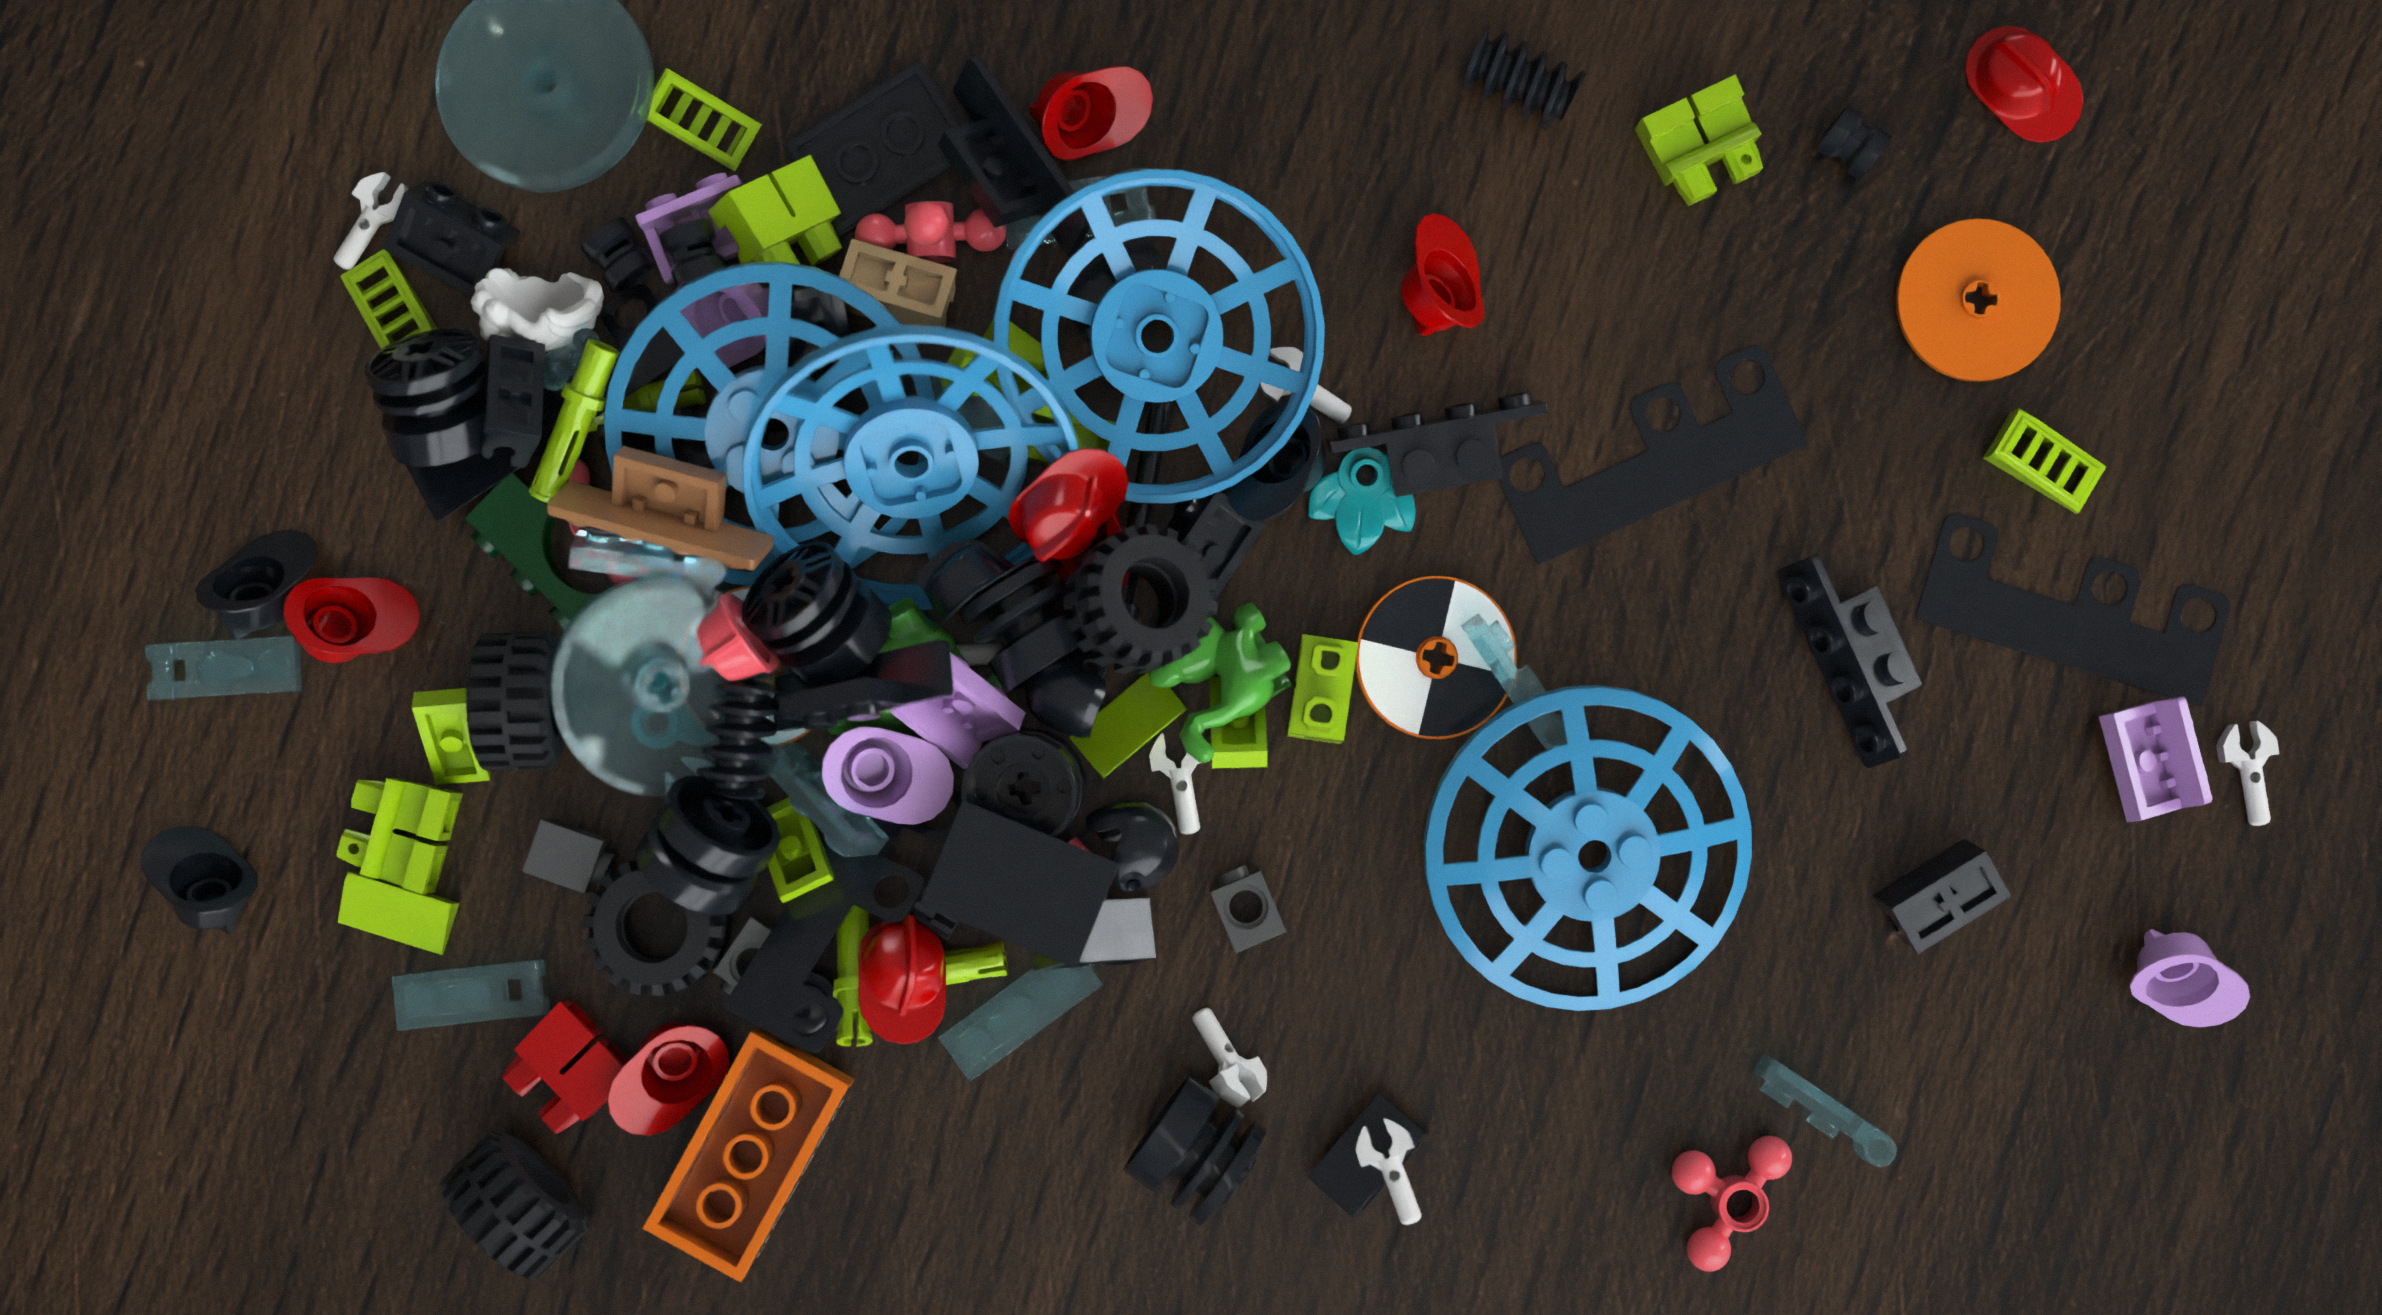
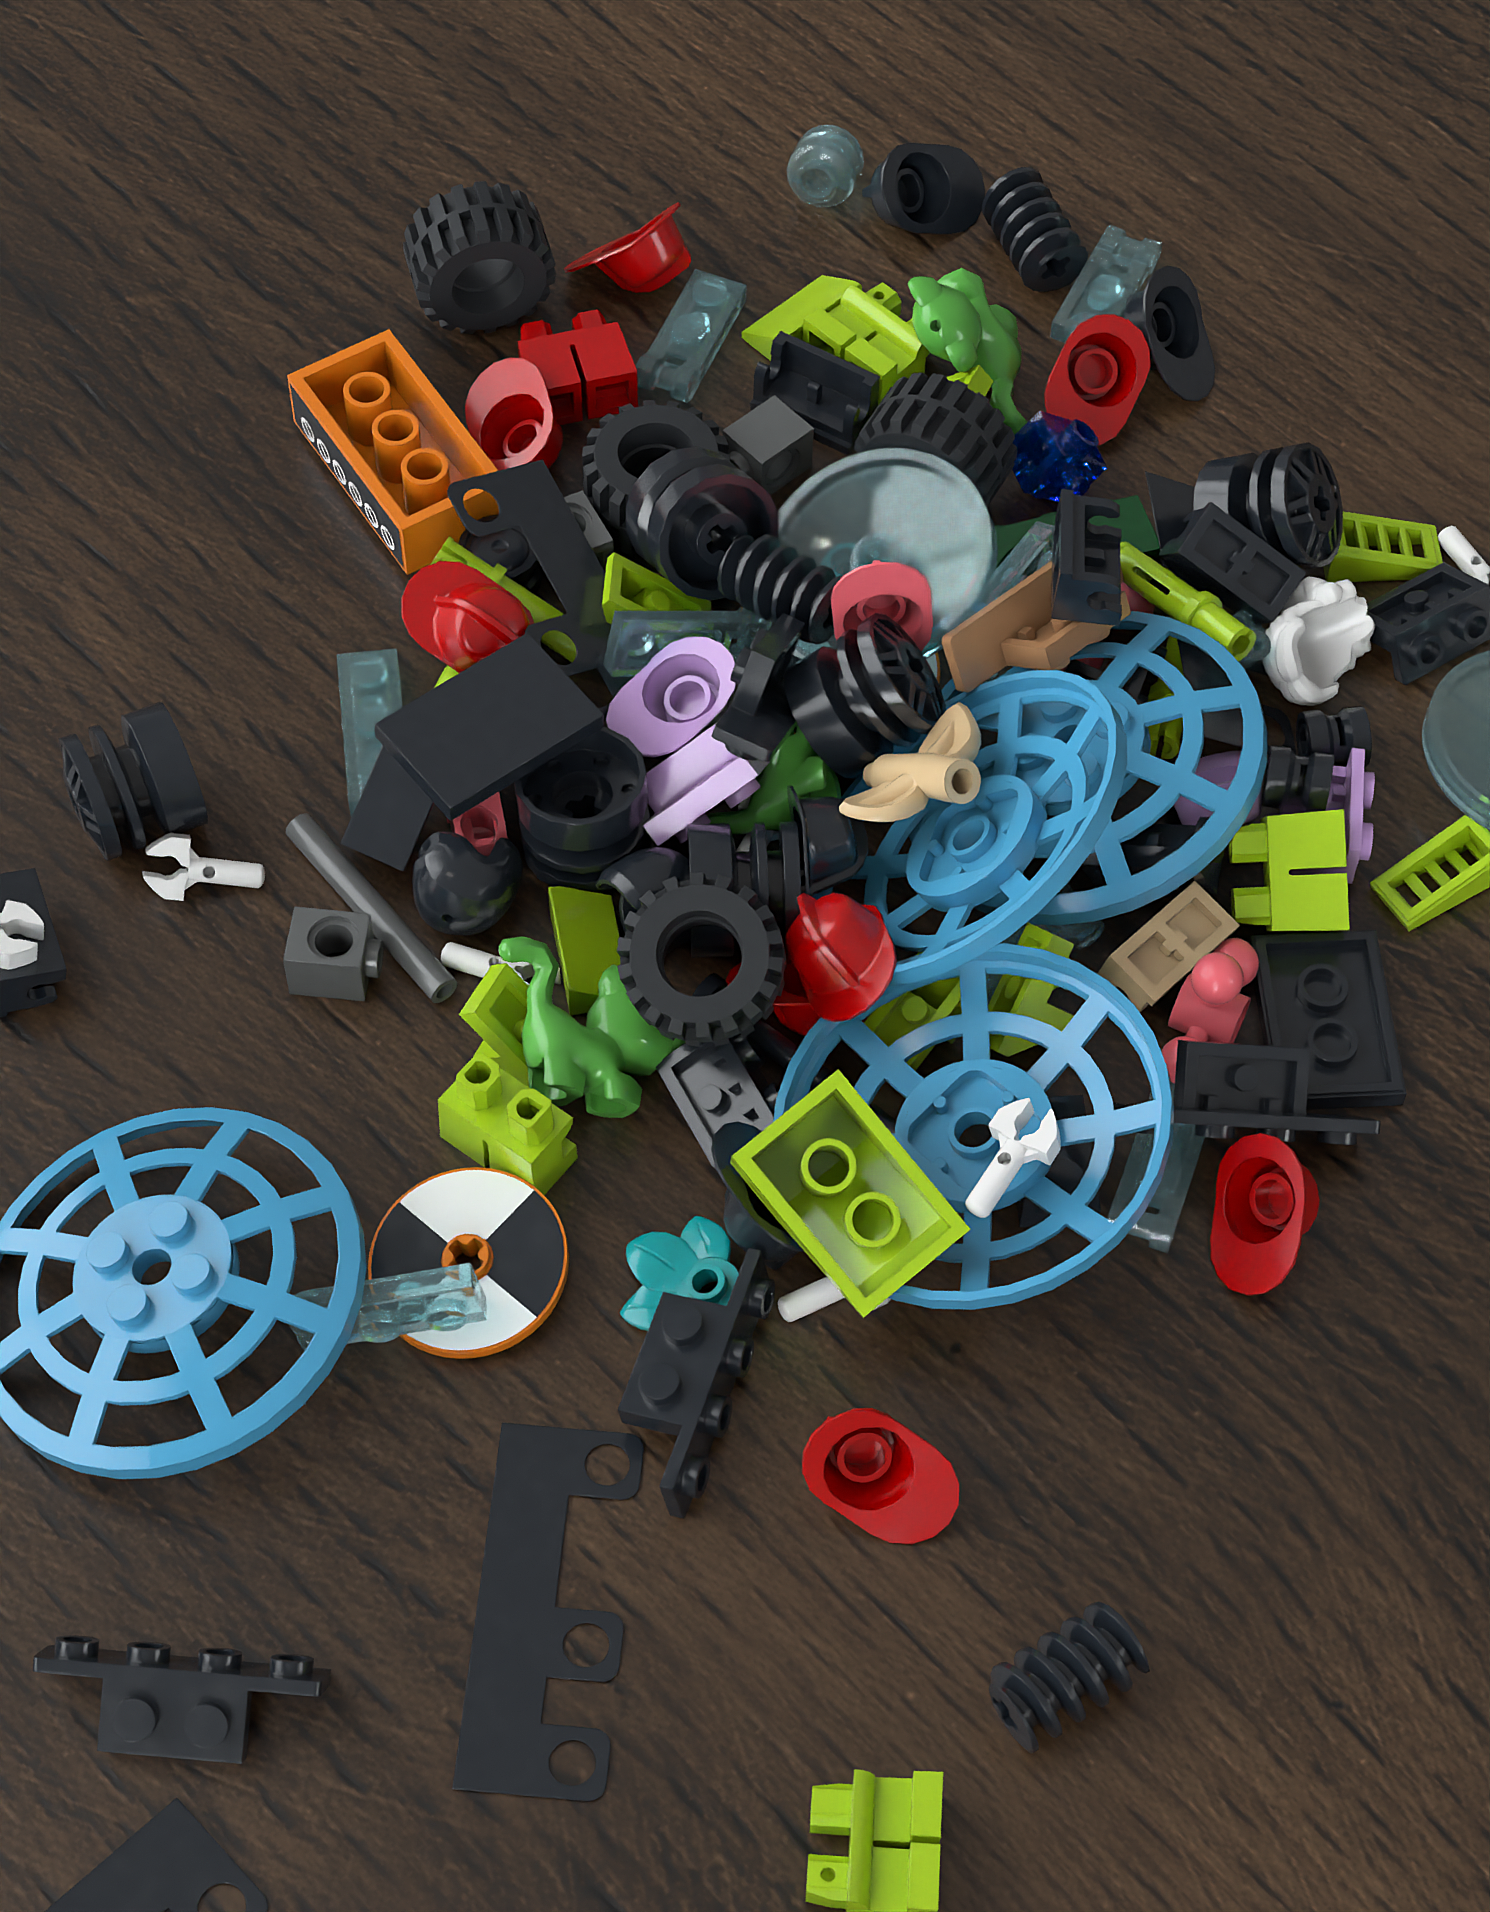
camera: 120 degrees right, 30 degrees down
none -> dark grey piece [285,813,458,1003]
none -> red piece [564,202,692,293]
none -> lime slope [730,1069,970,1318]
none -> black hinge [750,331,880,456]
none -> clear light blue head [787,125,864,207]
none -> tan plant [839,702,981,822]
none -> bright green animal [908,268,1033,442]
none -> white bar [965,1098,1061,1218]
none -> black piece [982,167,1088,292]
none -> clear blue brick [1012,410,1108,502]
none -> black hinge [1051,489,1122,626]

